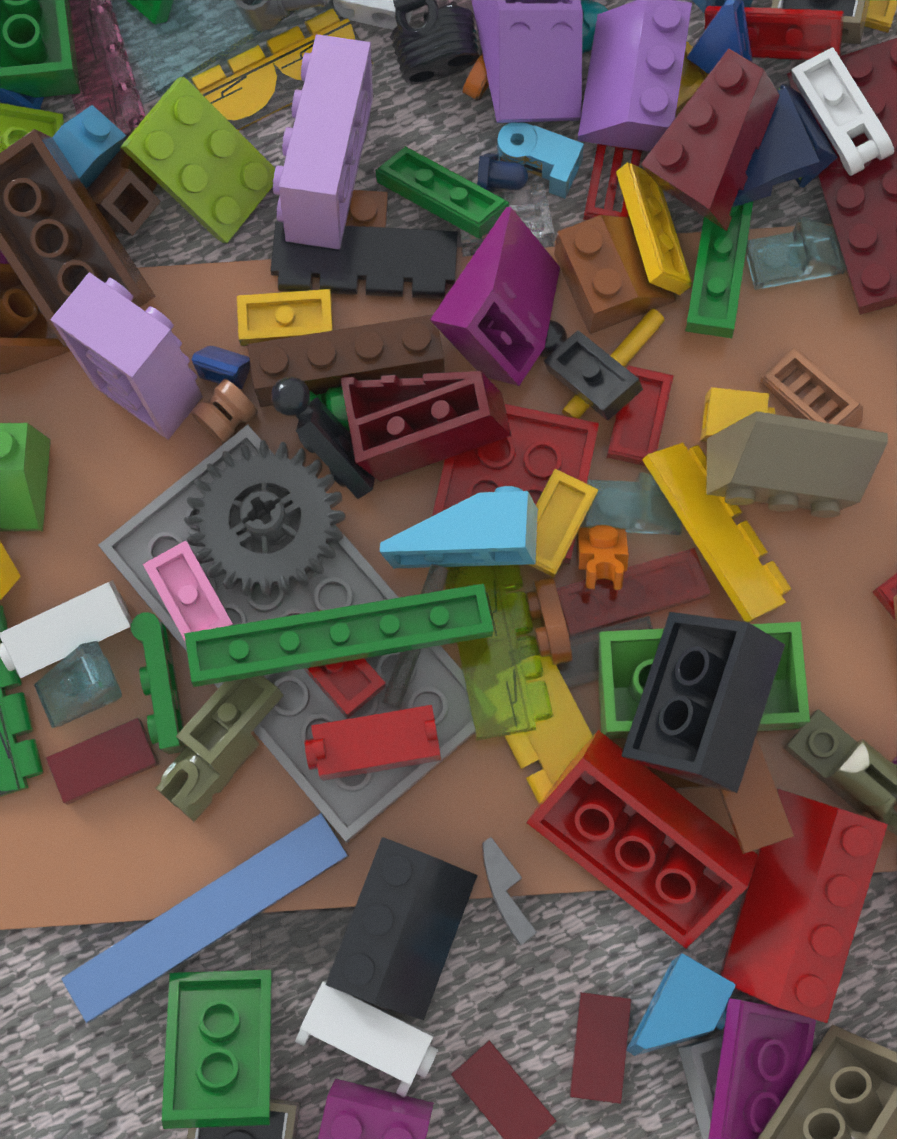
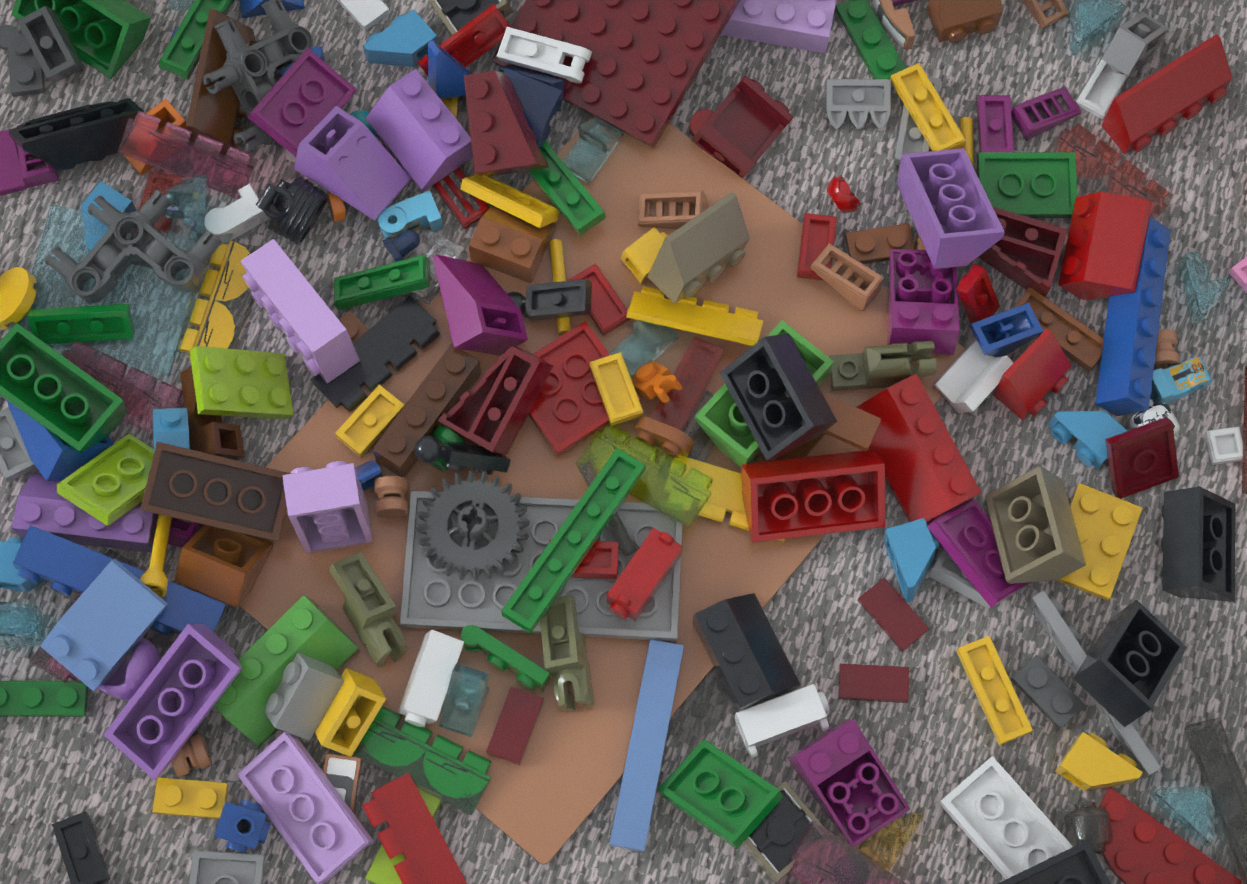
camera: 50 degrees left, 5 degrees down
bright pink plate [143,541,234,641] -> none
medium azure slope [380,486,538,569] -> none
flat silver slope [482,837,537,945] -> none
none -> olive plate [329,552,408,667]

